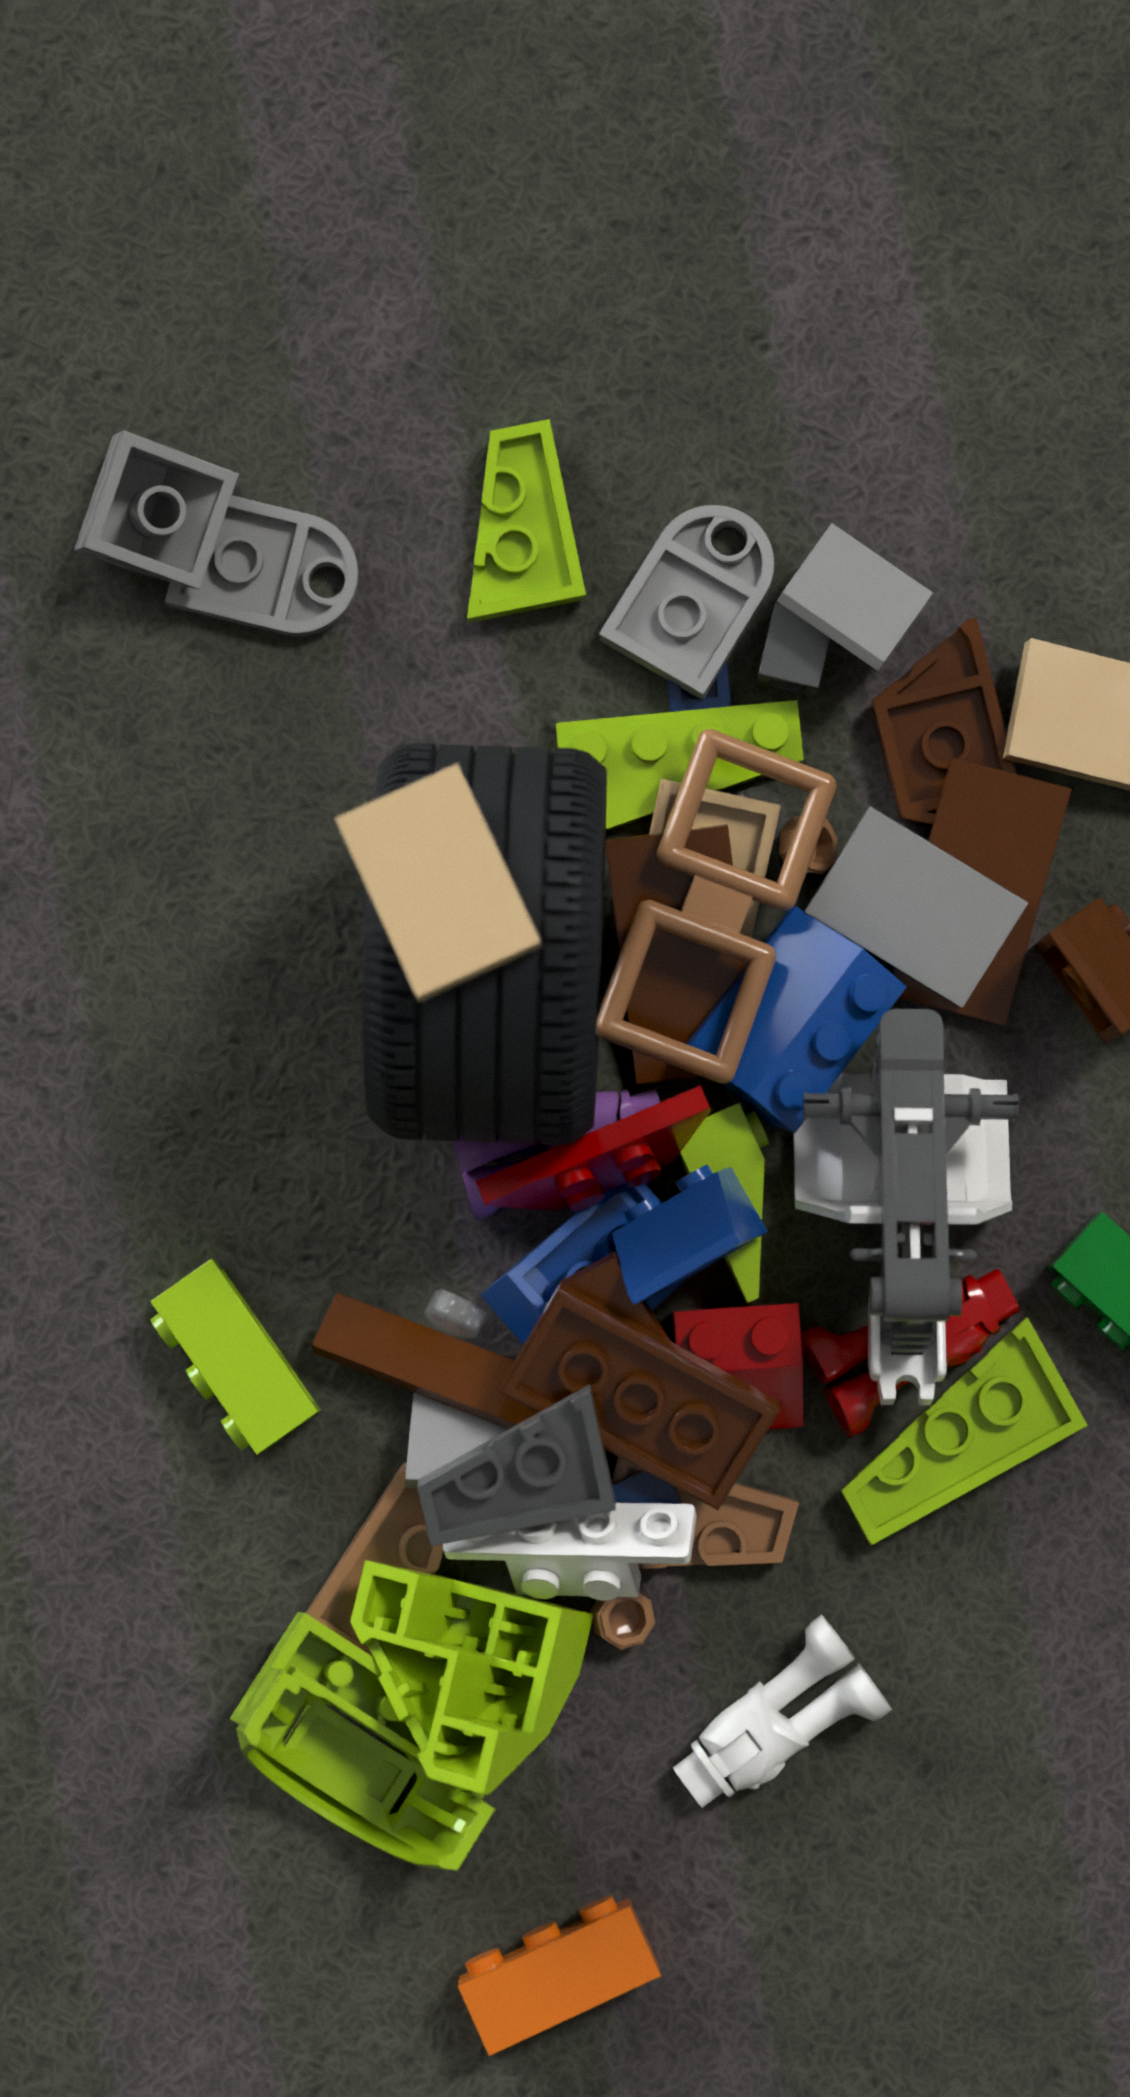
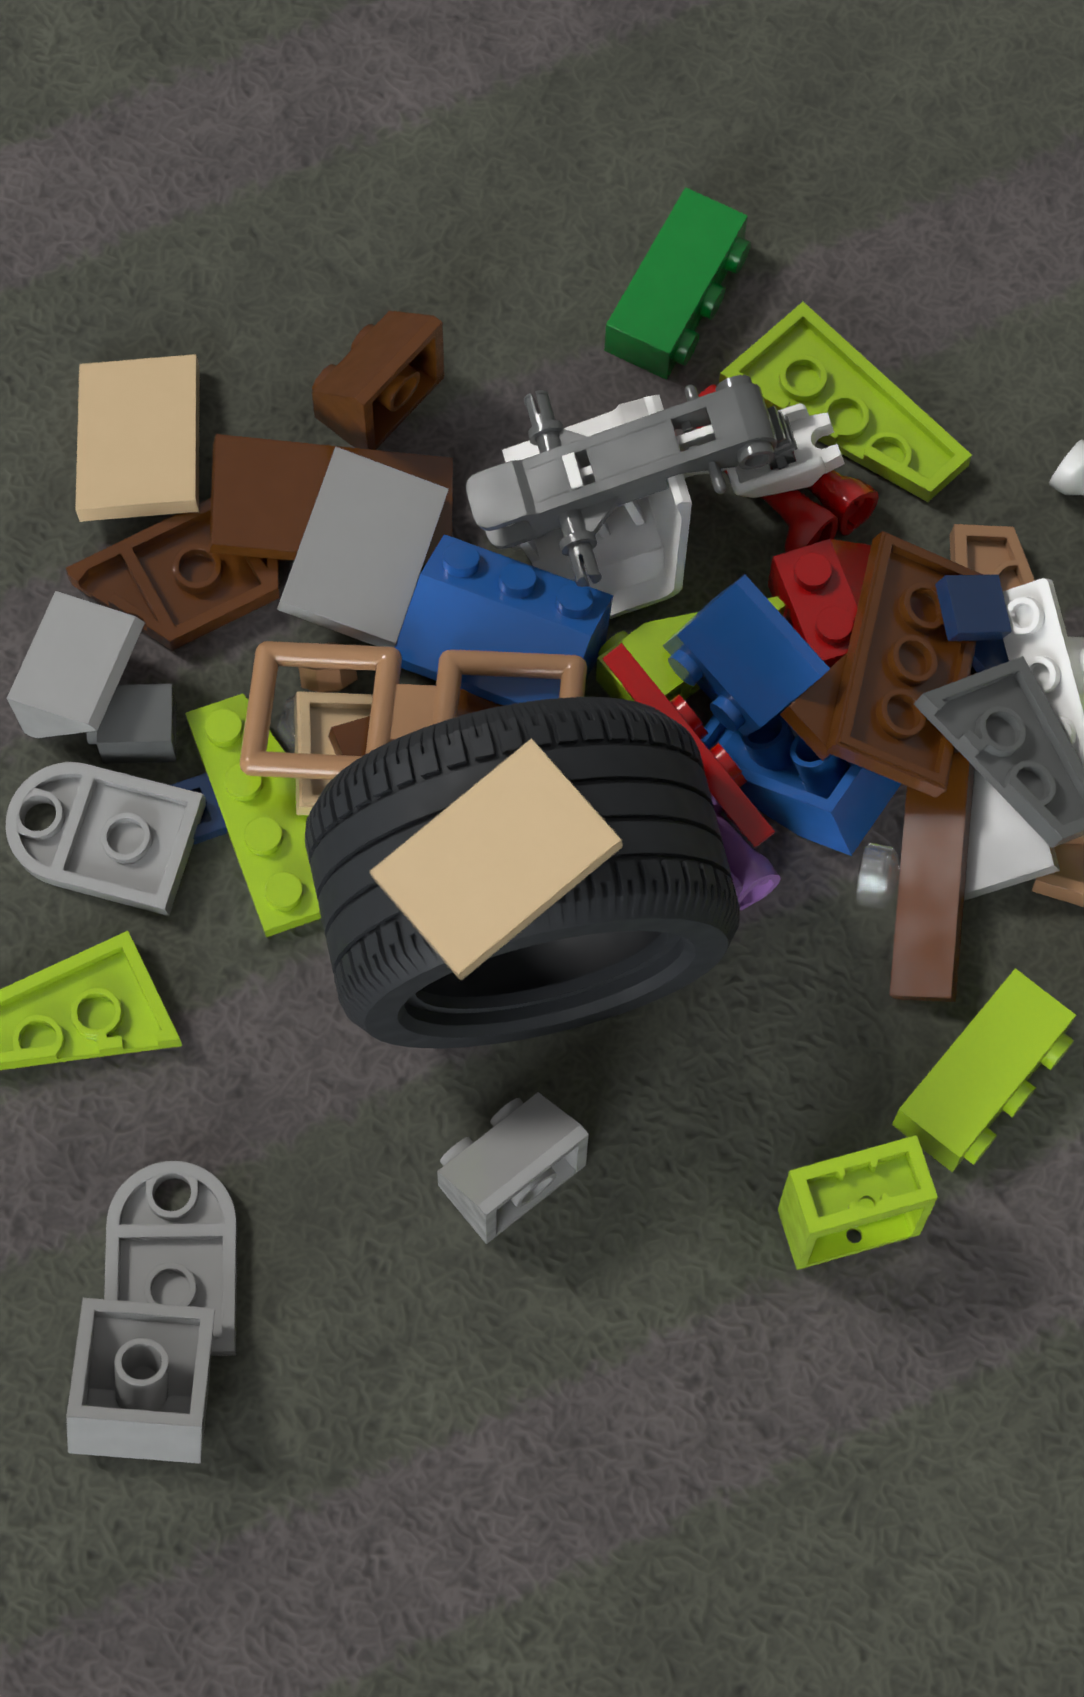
camera: 105 degrees left, 15 degrees down
none -> light grey slope [437,1092,589,1244]
none -> lime window [777,1135,938,1270]
none -> dark blue tile [935,574,1012,641]

